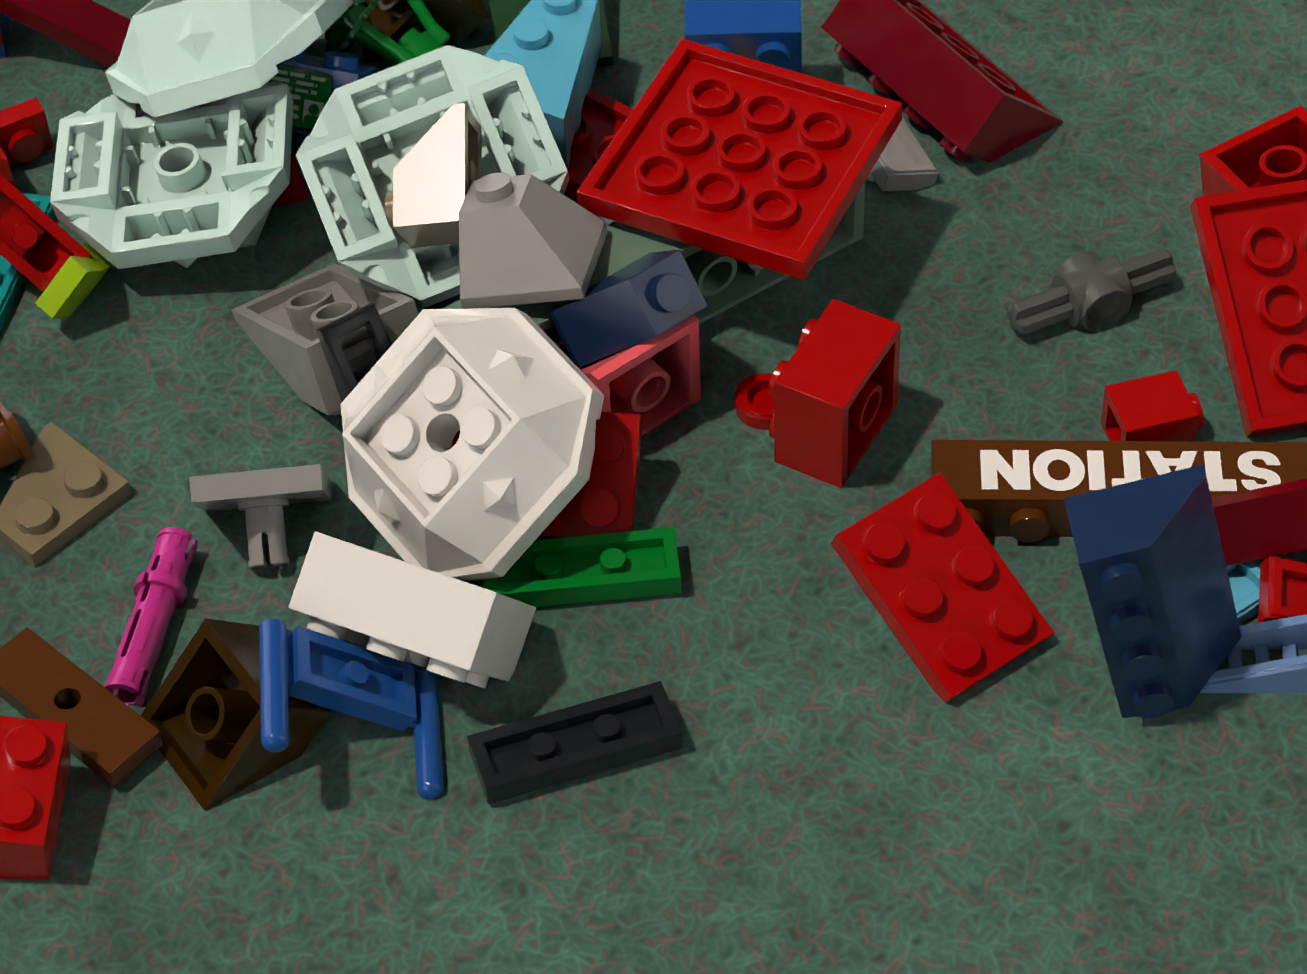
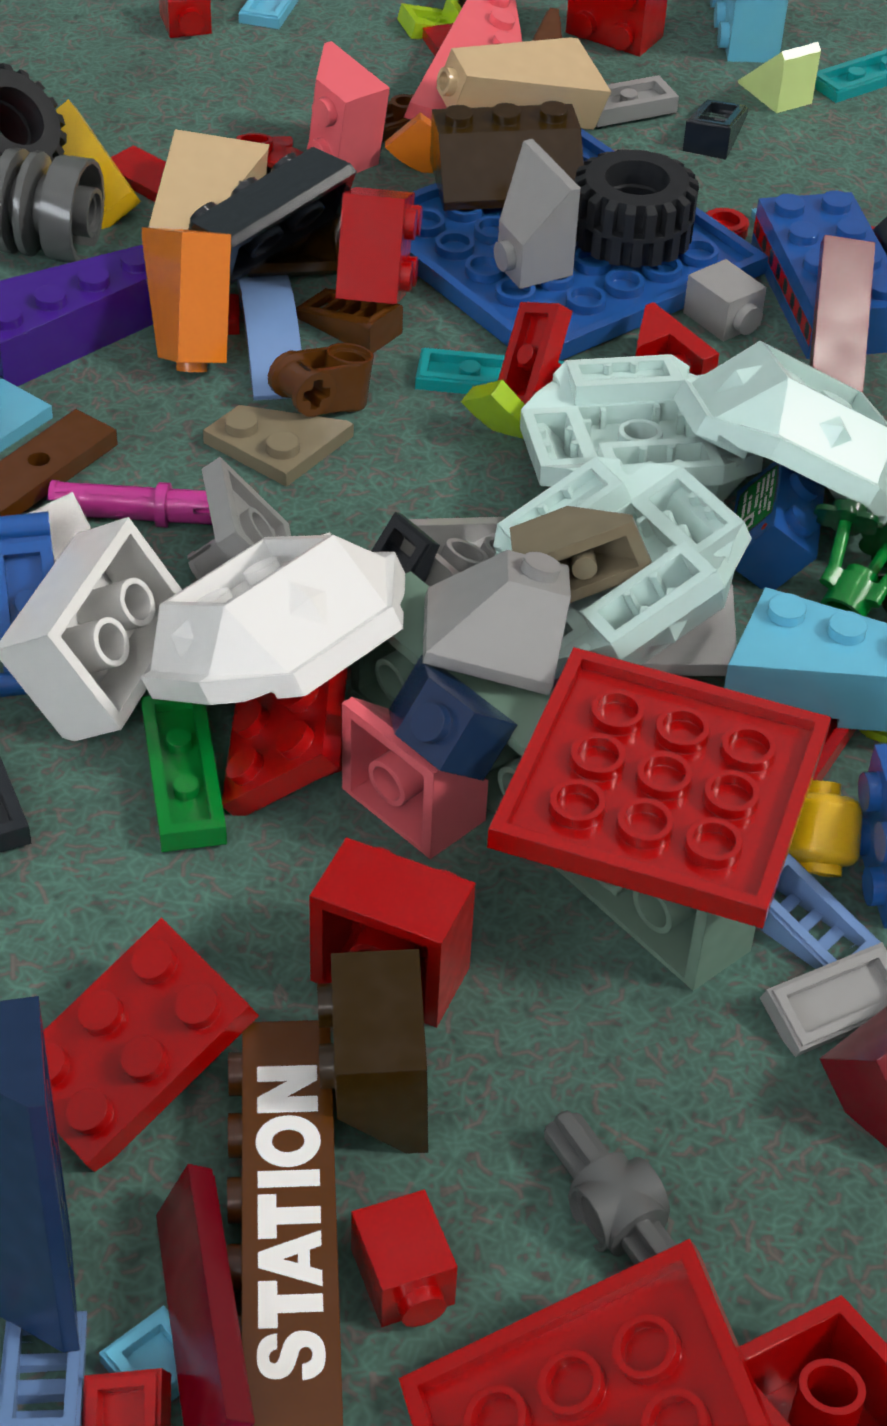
camera: 80 degrees right, 5 degrees down
none -> dark brown slope [317,949,428,1154]

